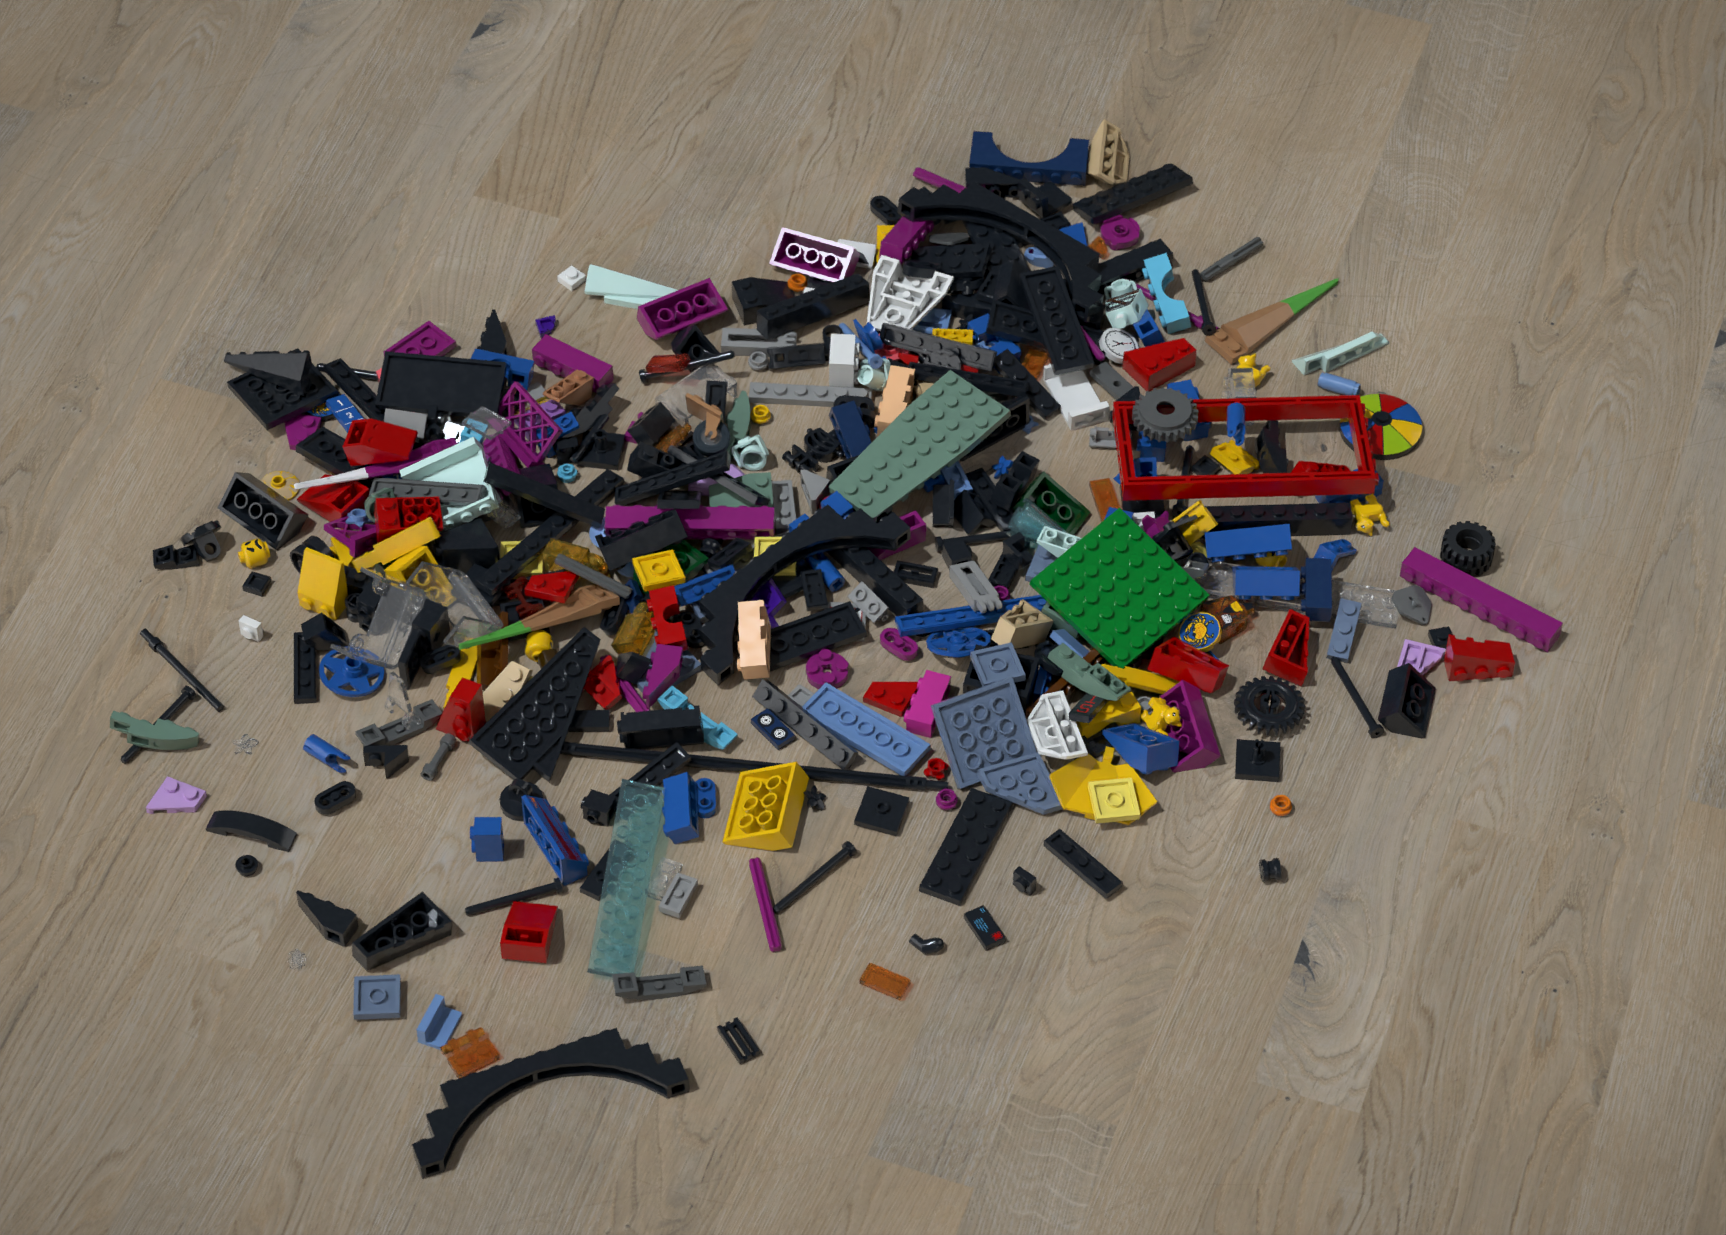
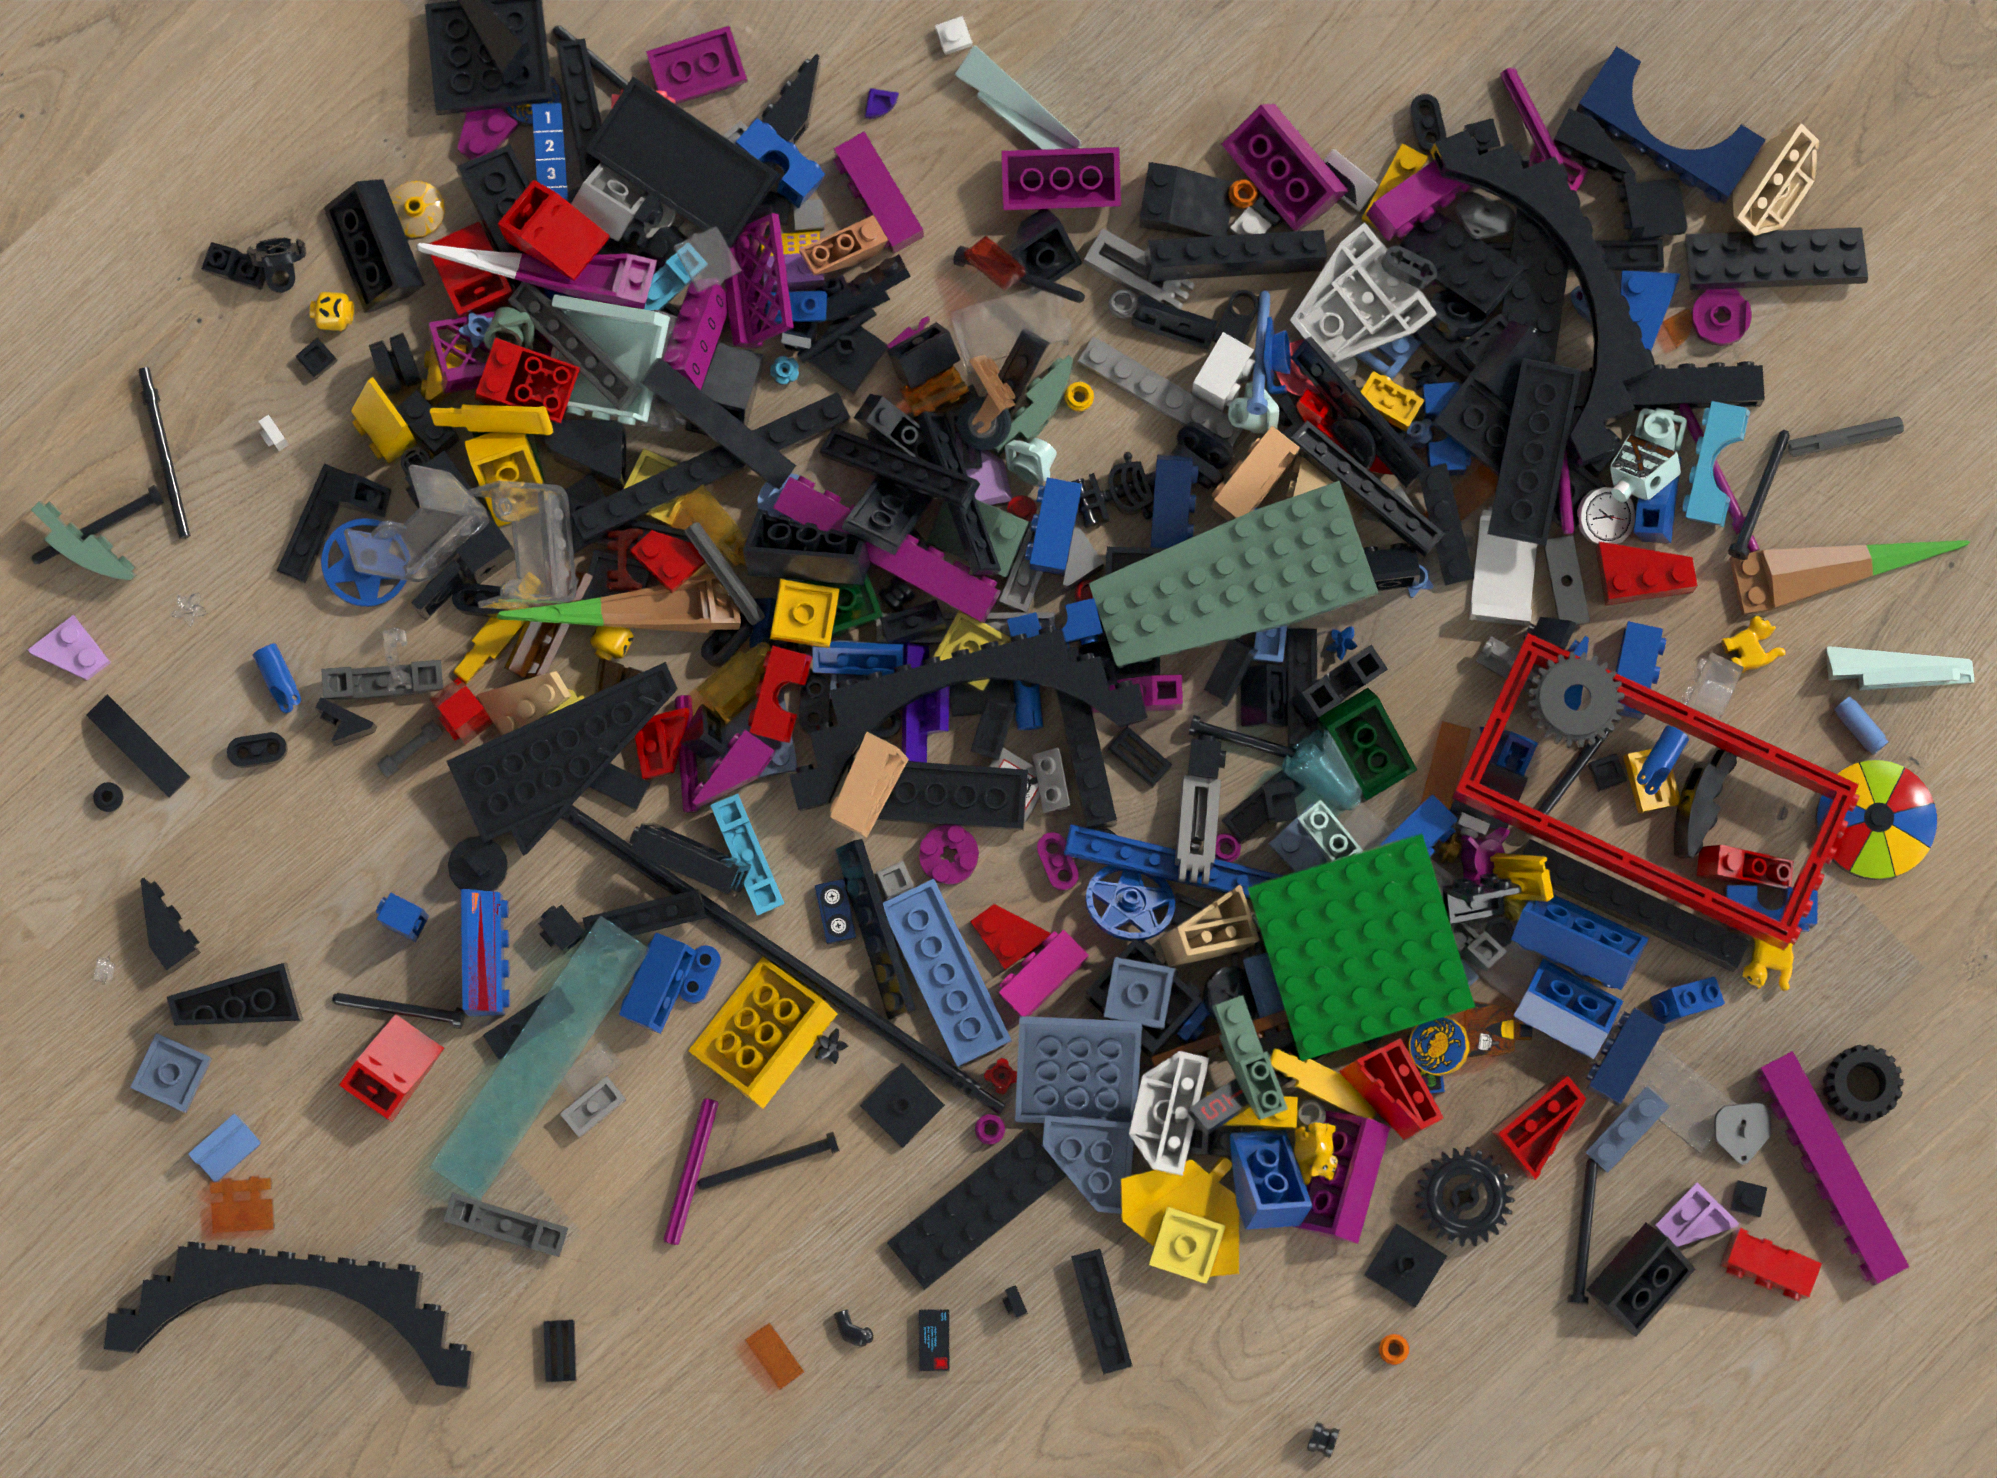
camera: 30 degrees right, 30 degrees up
none -> blue brick [1025,477,1082,576]

